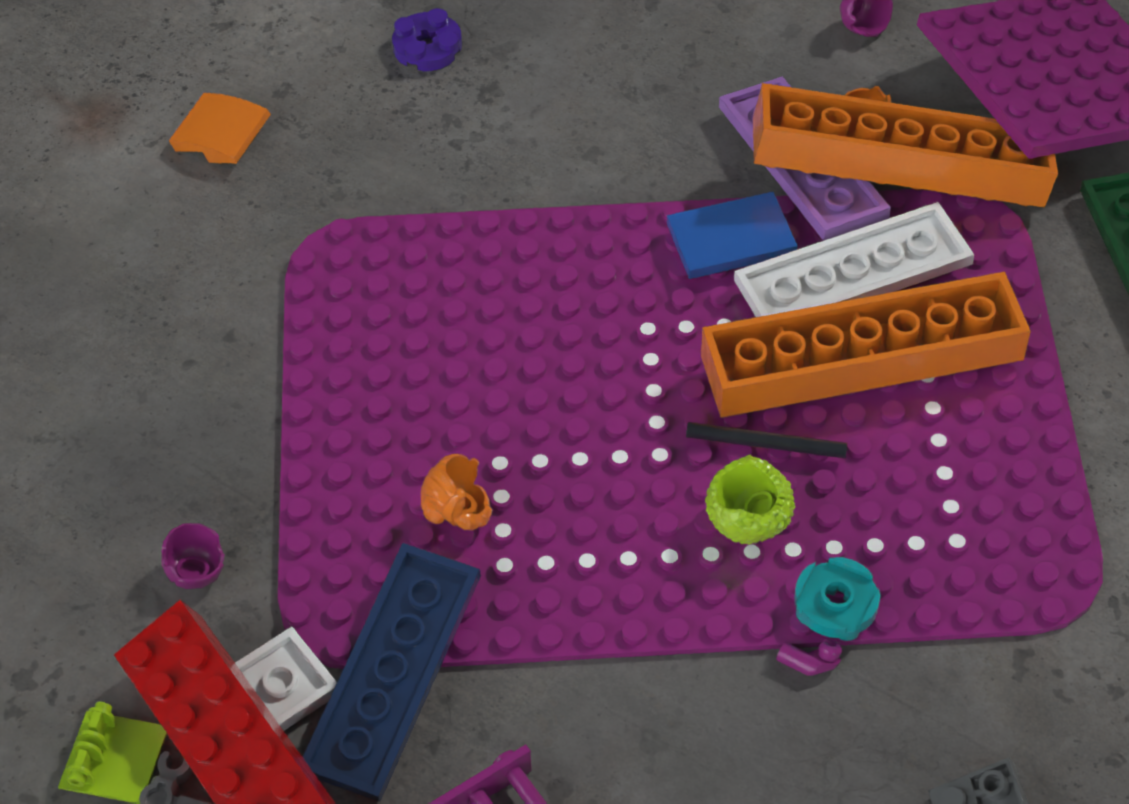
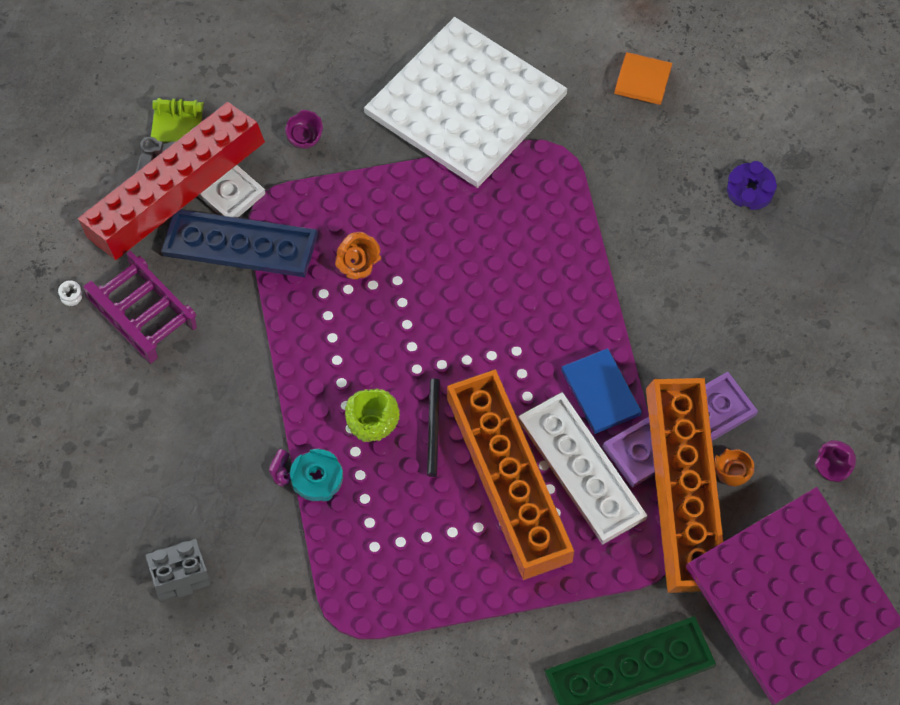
camera: 80 degrees right, 10 degrees up
none -> white plate [364,17,567,188]

